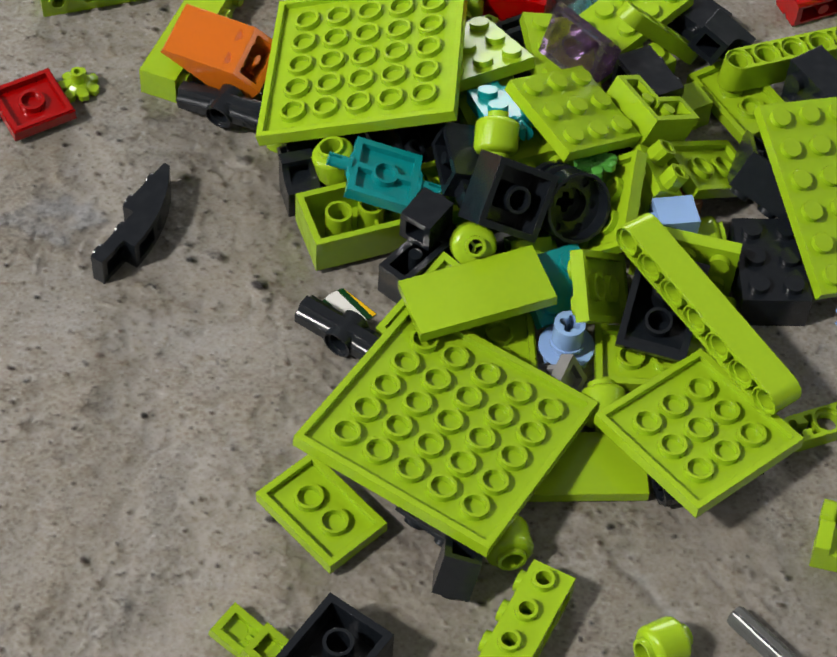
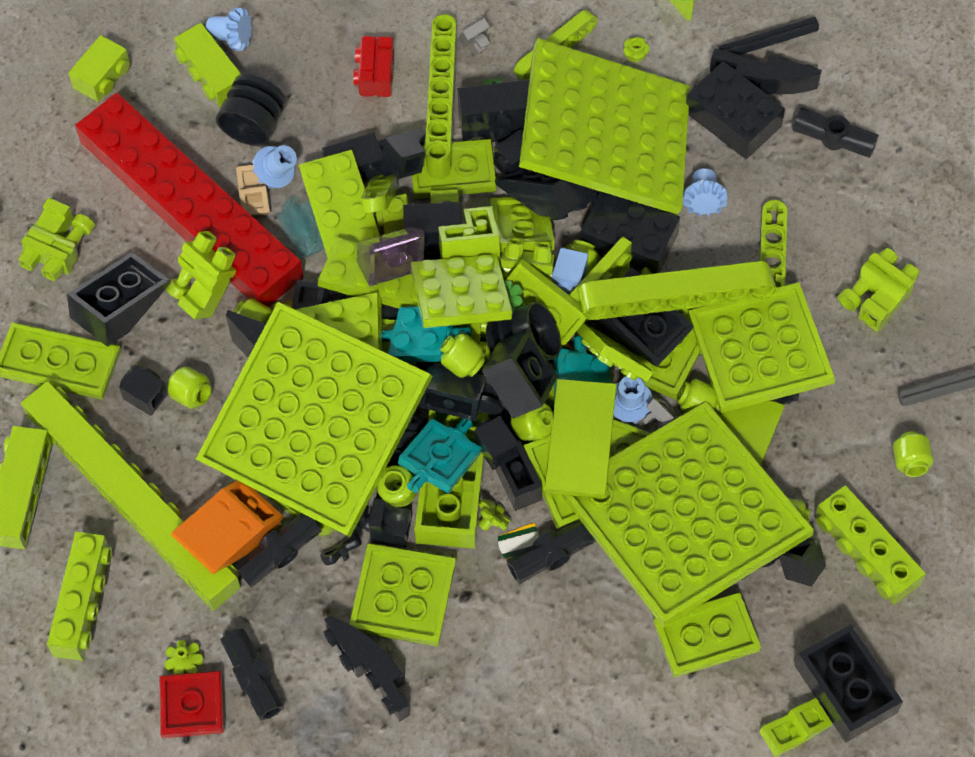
camera: 60 degrees left, 10 degrees up
none -> black piece [220,628,284,721]
none -> black piece [320,532,362,565]
none -> lime plate [349,543,456,647]
none -> lime plant [478,499,511,531]

